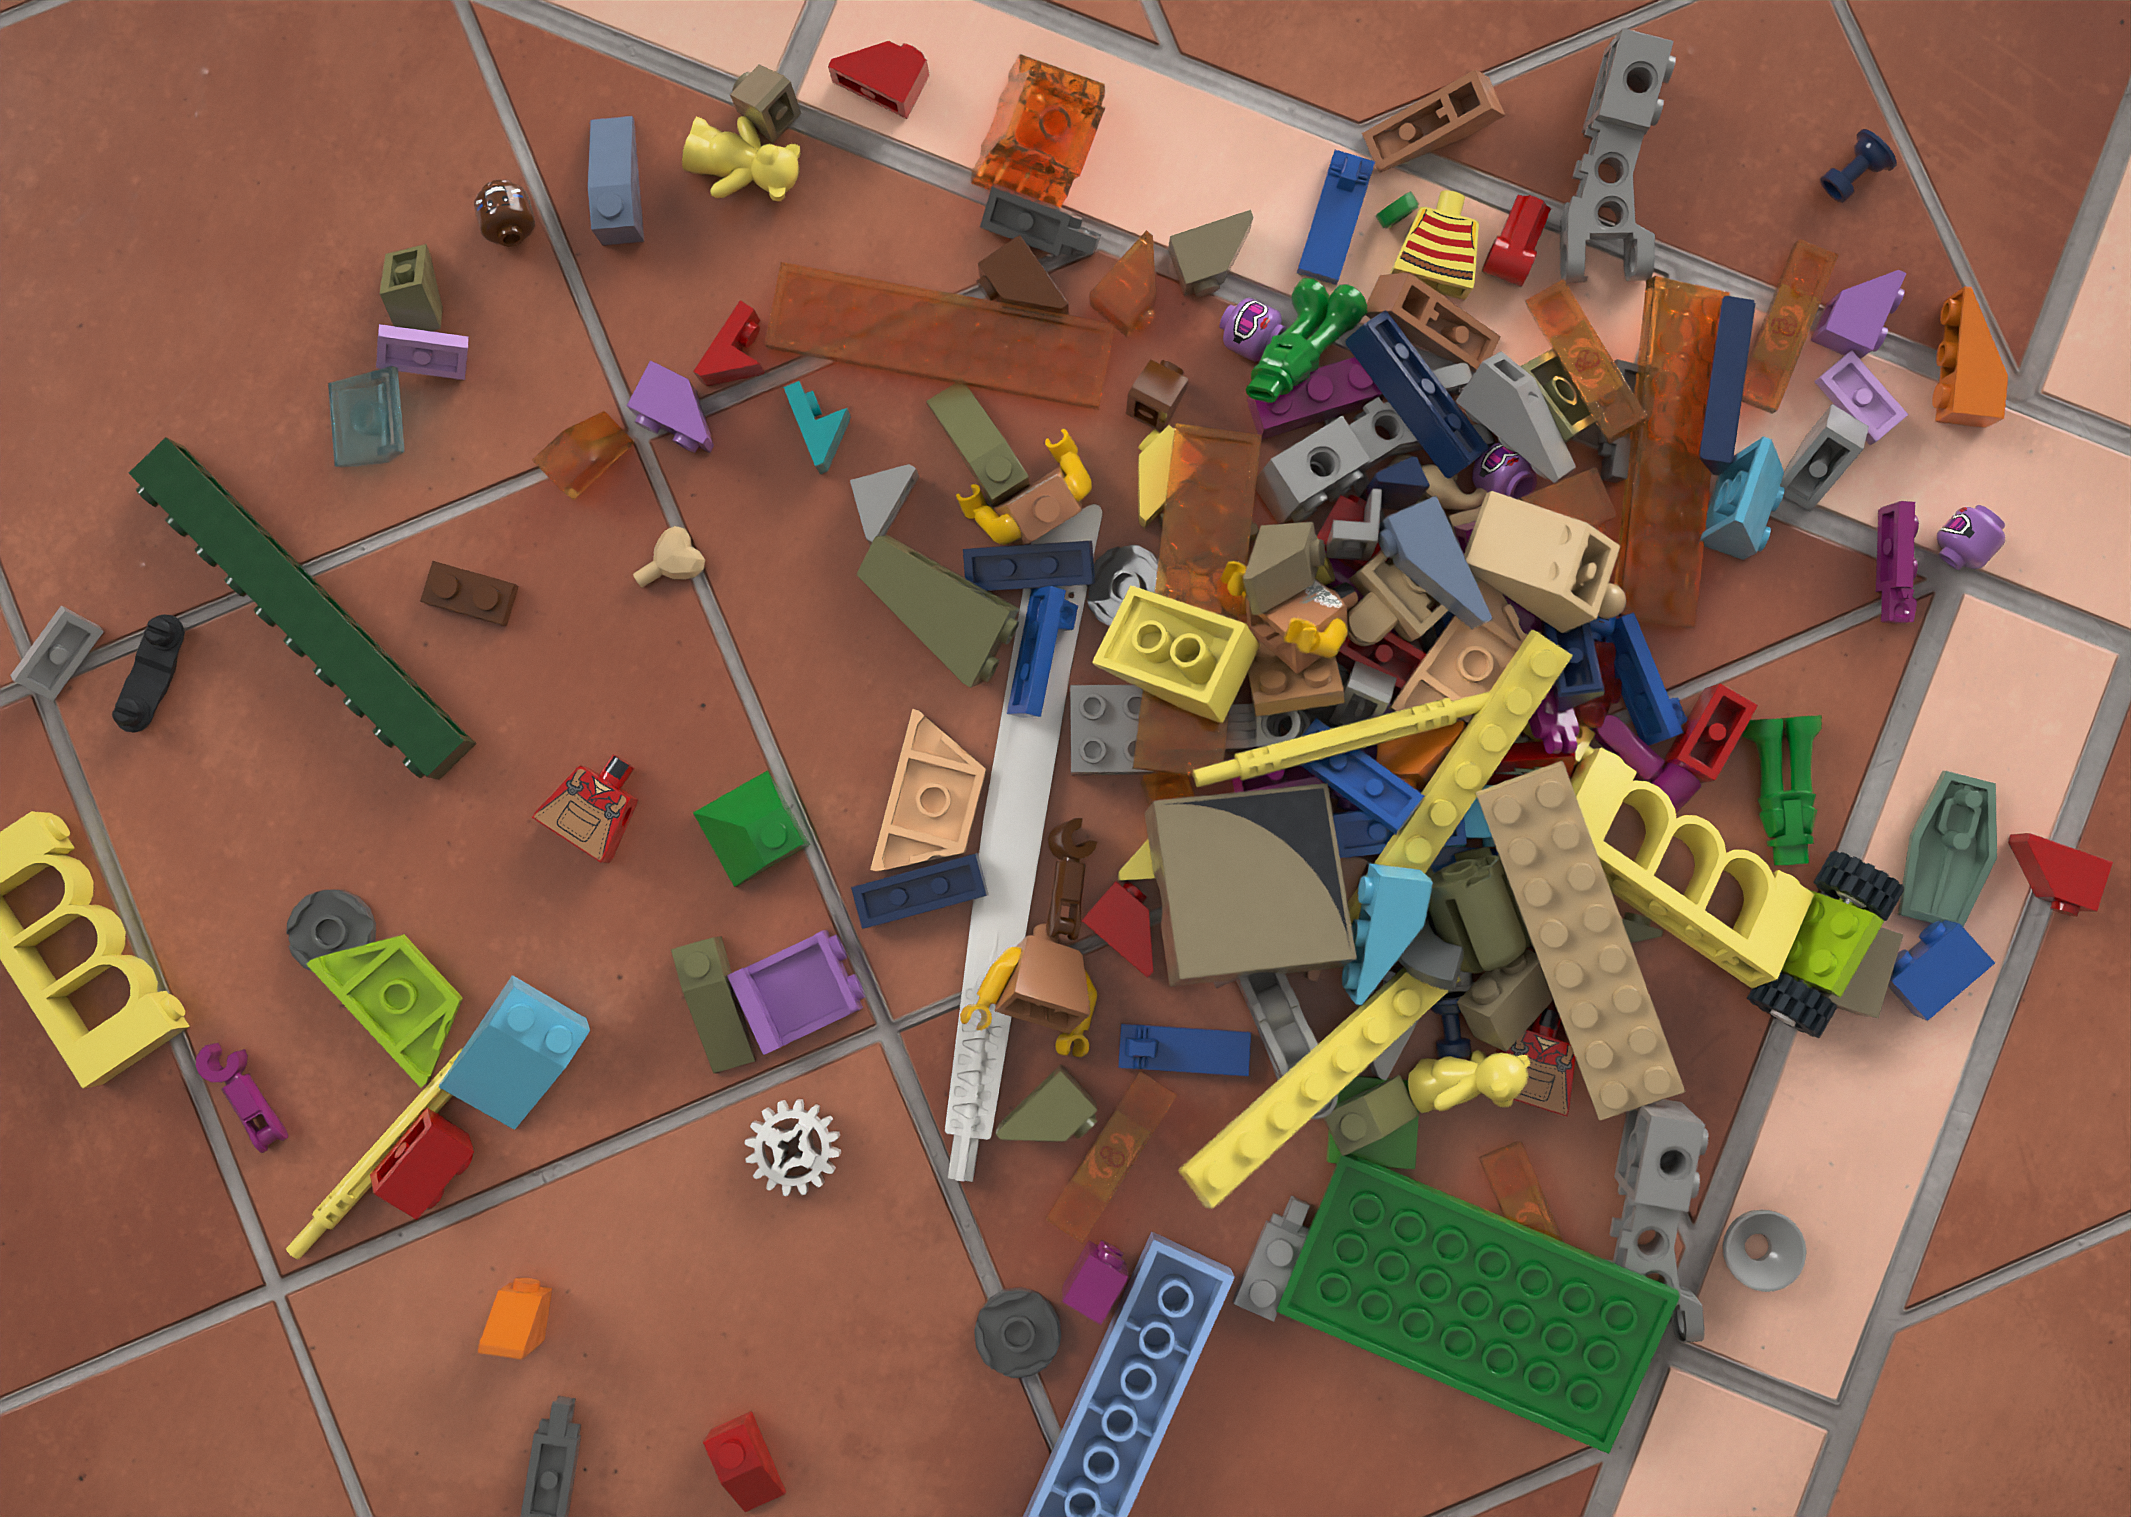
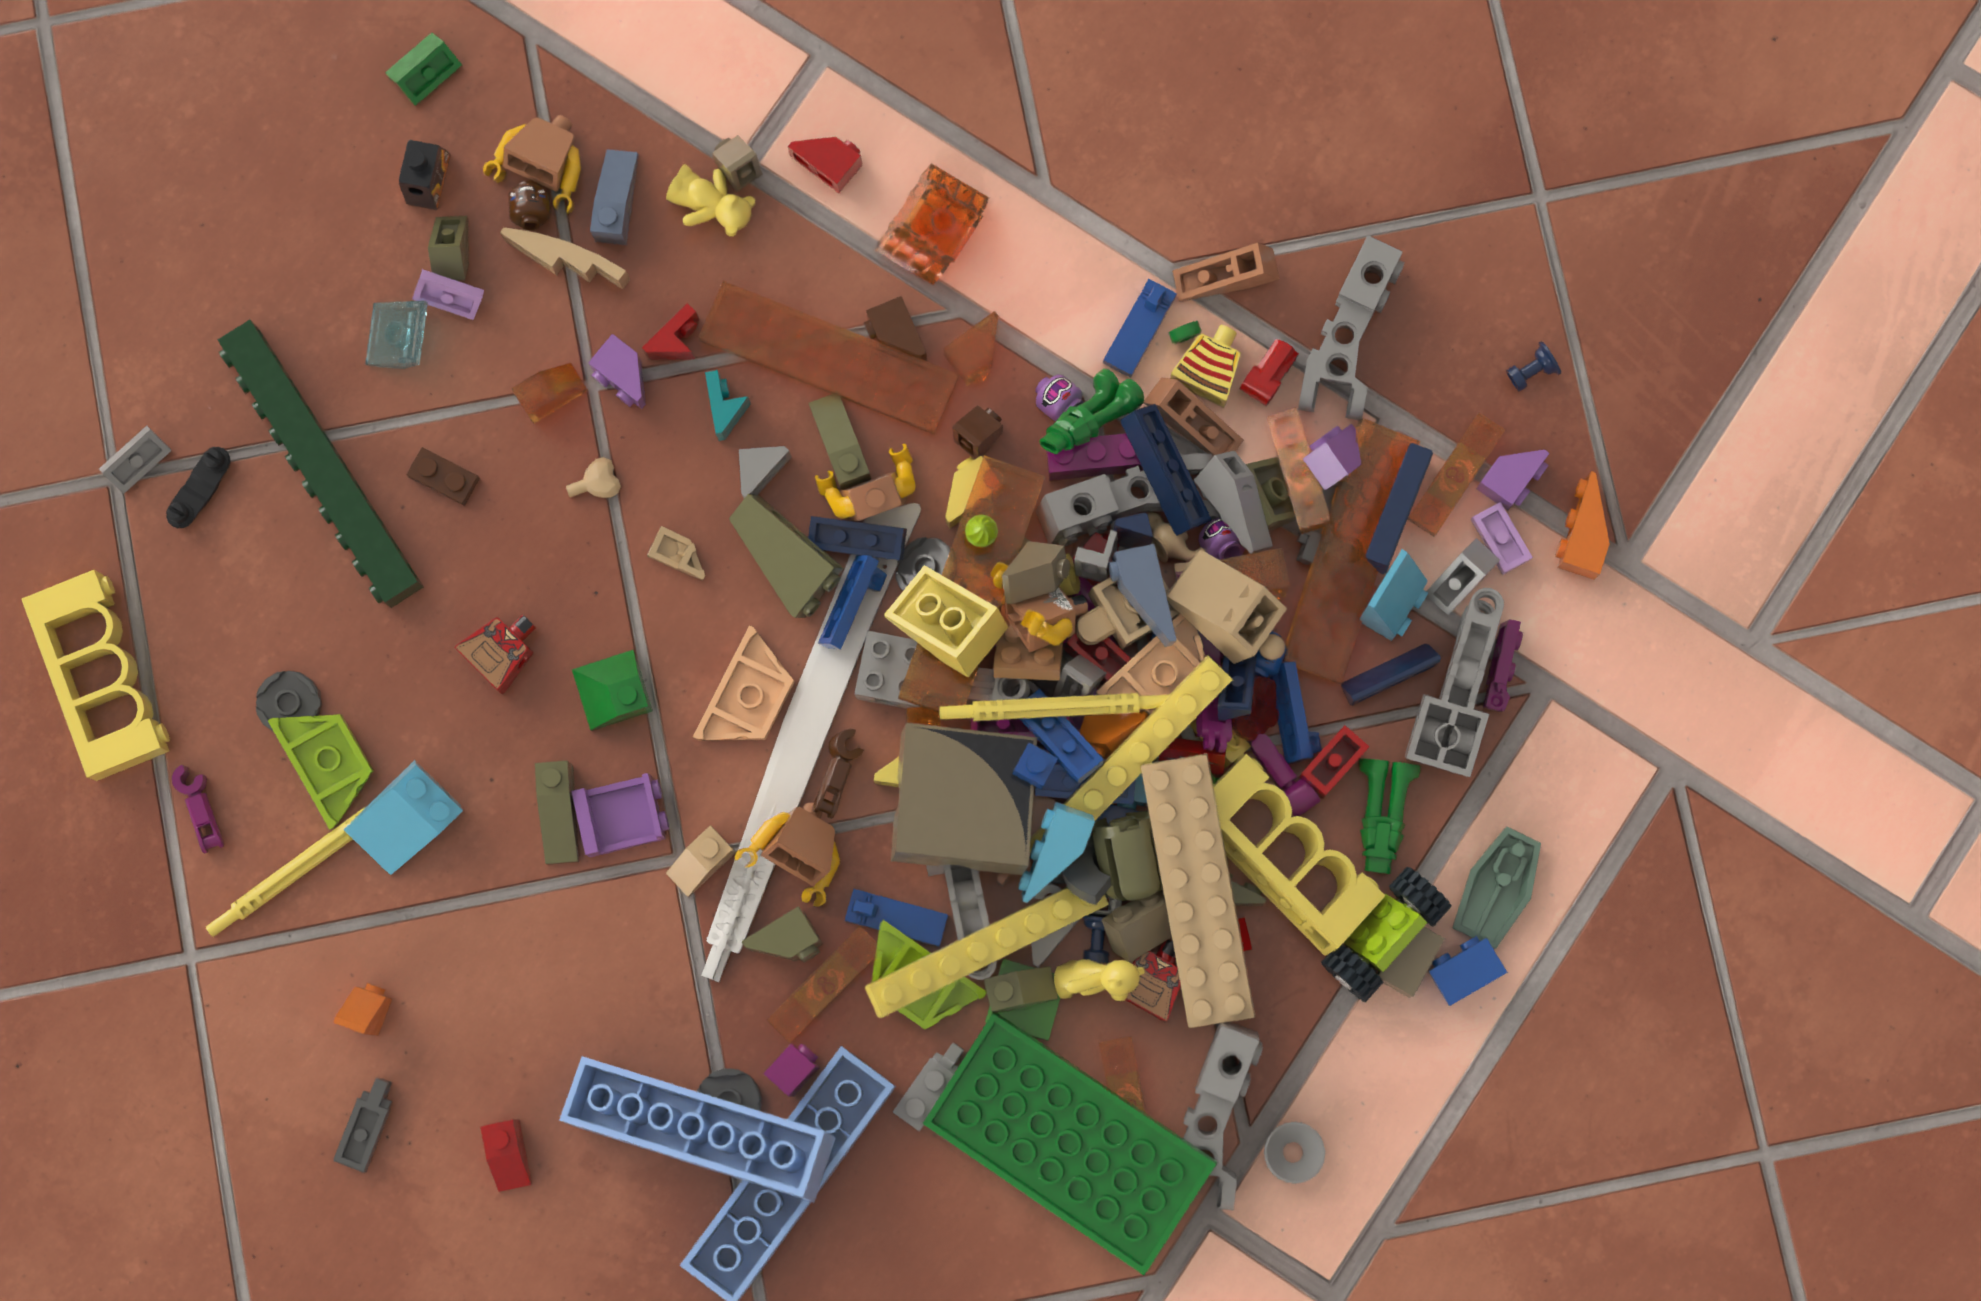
camera: 15 degrees right, 5 degrees down
red brick [370,1107,474,1220] -> none
white gear [745,1099,841,1196] -> none
dark blue plate [851,853,989,929] -> none
dark grey hinge [980,184,1101,256] -> none
red slope [1081,880,1153,978] -> none
dark tan slope [1168,210,1254,297] -> none
medium lavender head [1937,505,2005,570] -> none
red slope [2008,833,2113,917] -> none
none -> green panel [385,33,462,106]
none -> black torso [399,140,451,210]
none -> nougat torso [483,115,581,214]
none -> tan slope [500,227,630,289]
none -> light blue brick [560,1056,836,1202]
none -> tan slope [647,526,705,580]
none -> tan slope [666,825,736,897]
none -> lime wing [871,920,987,1030]
none -> lime plate [965,515,998,547]
none -> blue plate [1012,743,1058,789]
none -> medium lavender slope [1303,424,1361,490]
none -> dark blue slope [1341,644,1441,706]
none -> light grey brick [1404,588,1504,777]

